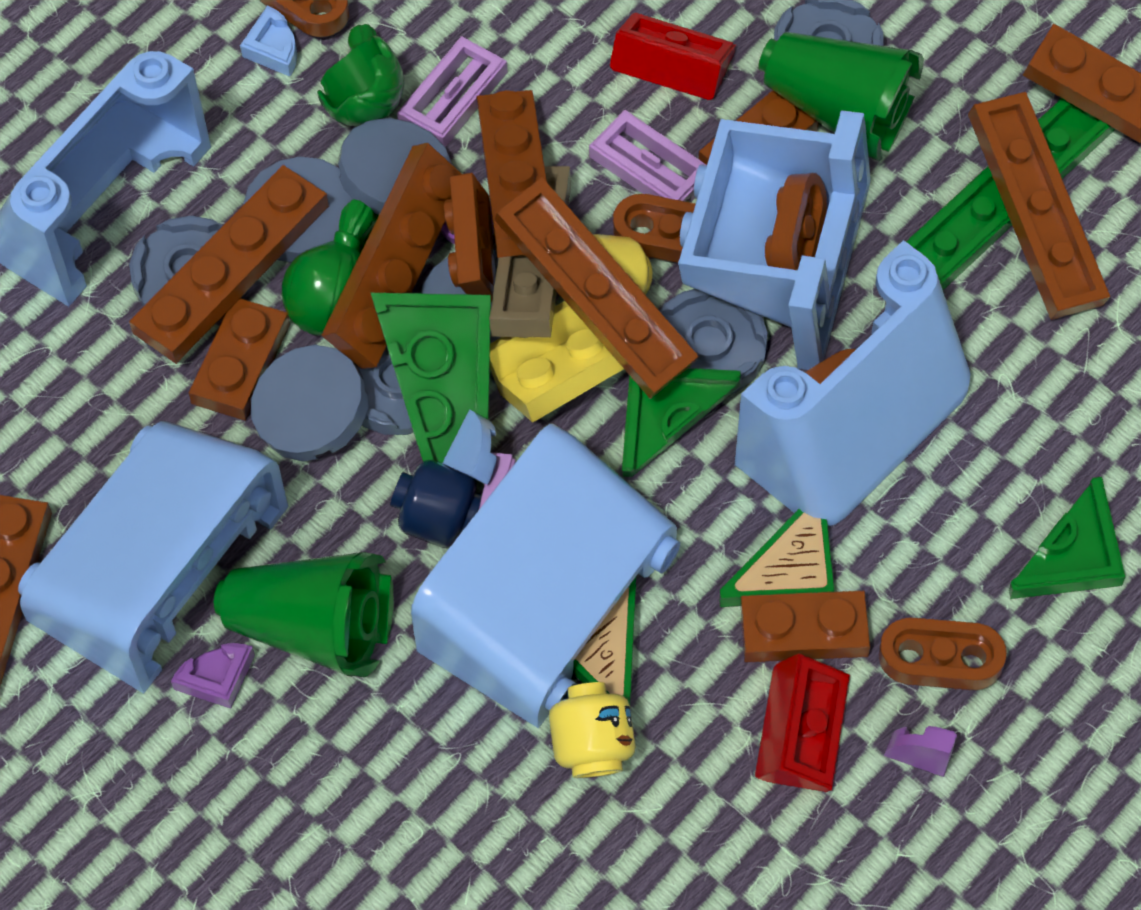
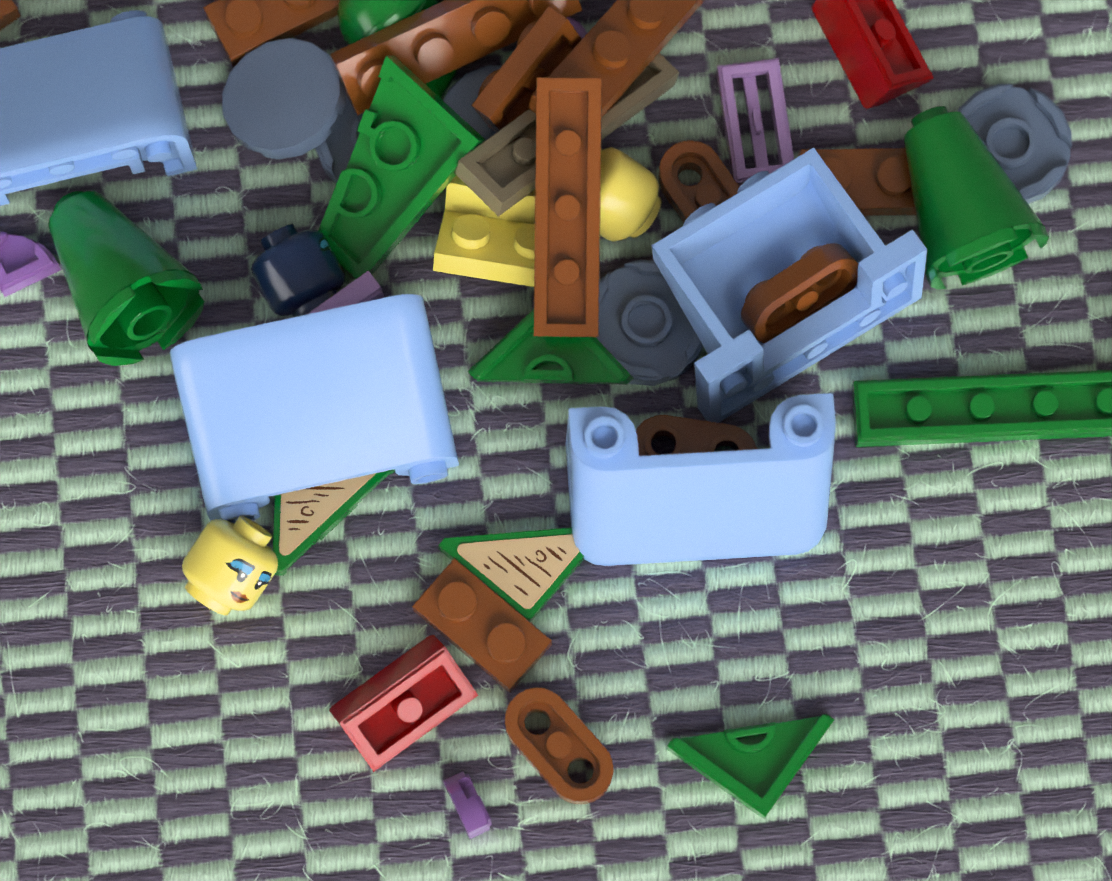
camera: 40 degrees right, 15 degrees up
light blue tile [442,409,497,485] -> none
dark orange plate [968,92,1110,320] -> none

